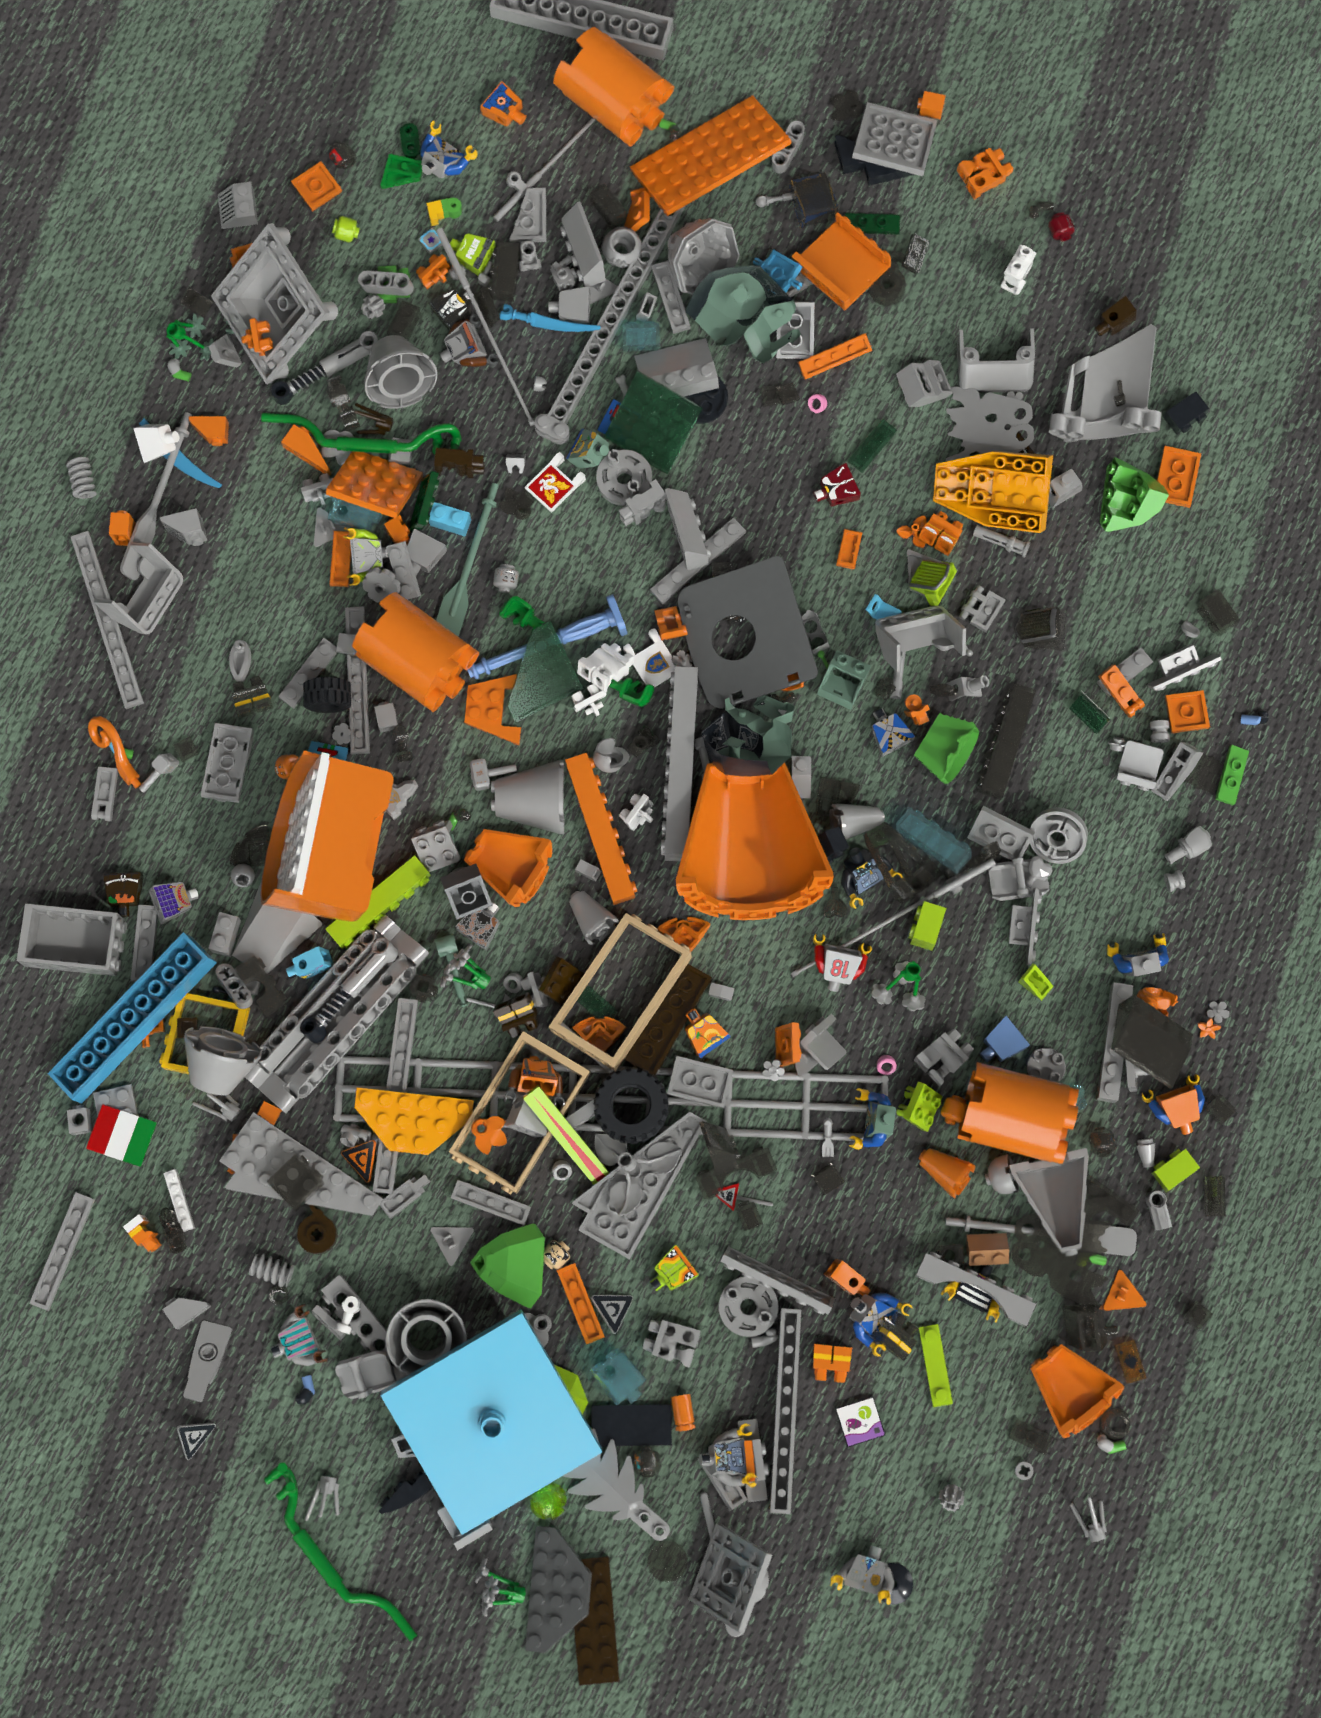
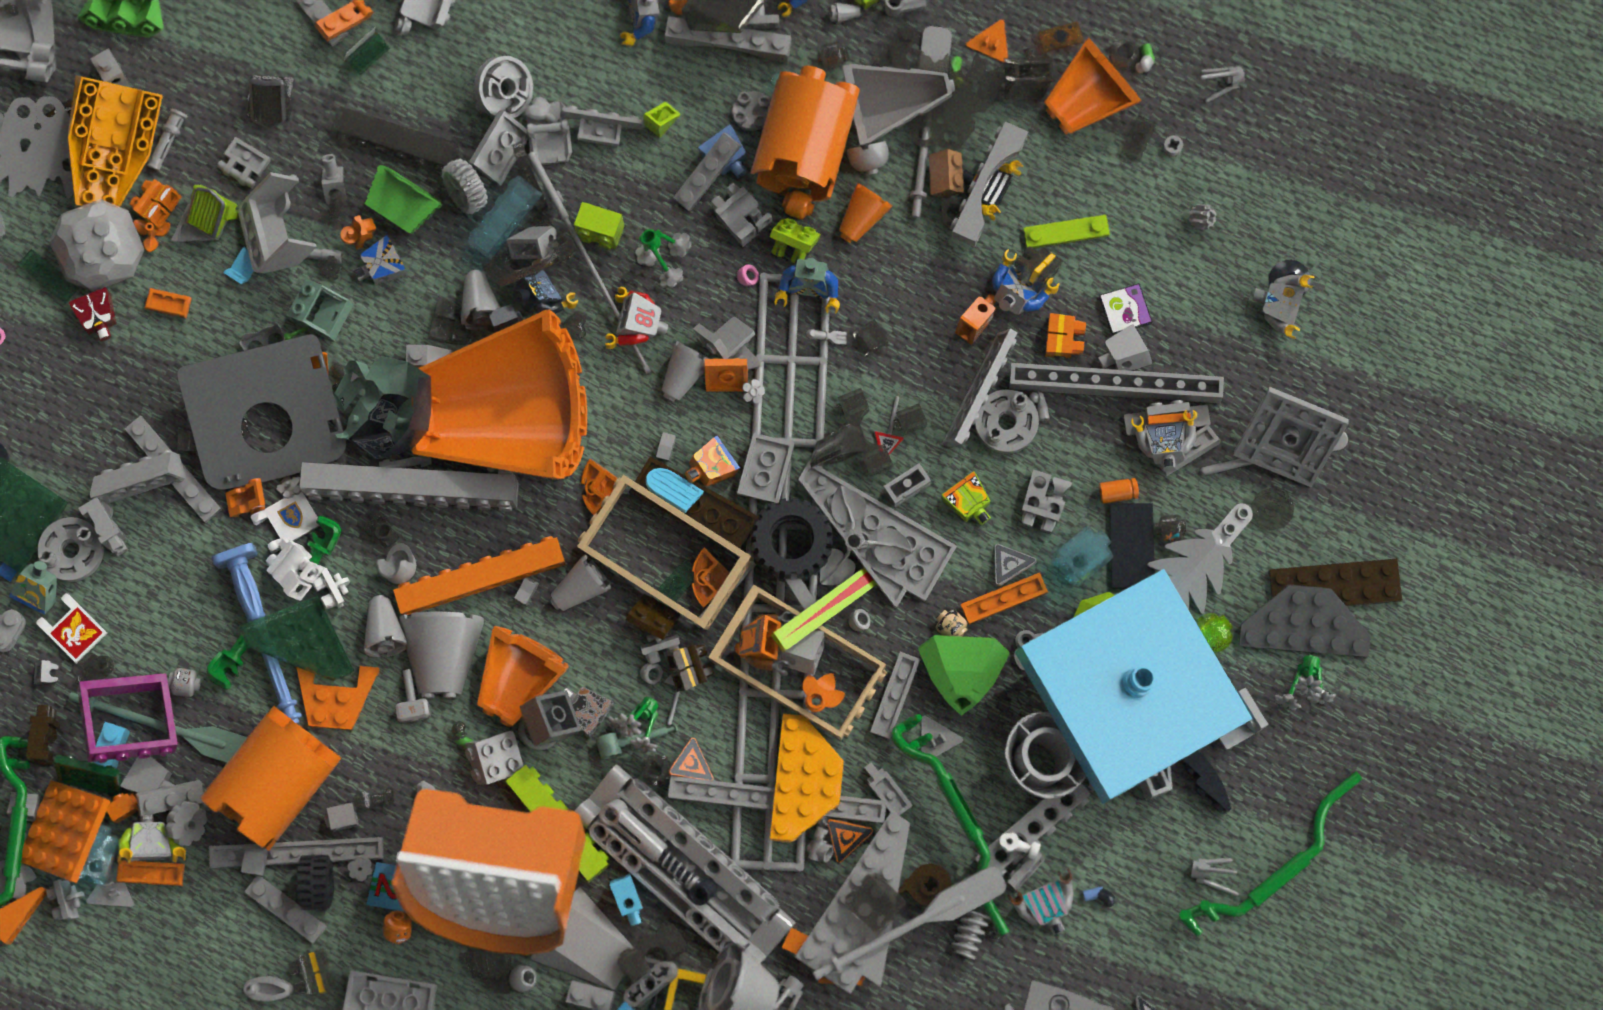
camera: 90 degrees left, 0 degrees up
light grey shield [335,1351,396,1399] -> none
white hips [619,794,653,831] -> none
none -> light grey rock [49,199,145,292]
none -> magenta window [77,673,178,763]
none -> light grey cone [364,595,407,657]
none -> light grey gear [441,158,488,214]
none -> light grey torso [507,226,558,259]
none -> medium azure window [646,468,704,513]
none -> light grey cone [661,341,710,402]
none -> piece [668,738,713,781]
none -> light grey plate [673,132,741,211]
none -> light grey piece [813,866,1006,980]
none -> light grey brick [883,463,931,508]
none -> green piece [891,714,1010,937]
none -> light grey torso [1098,324,1153,371]

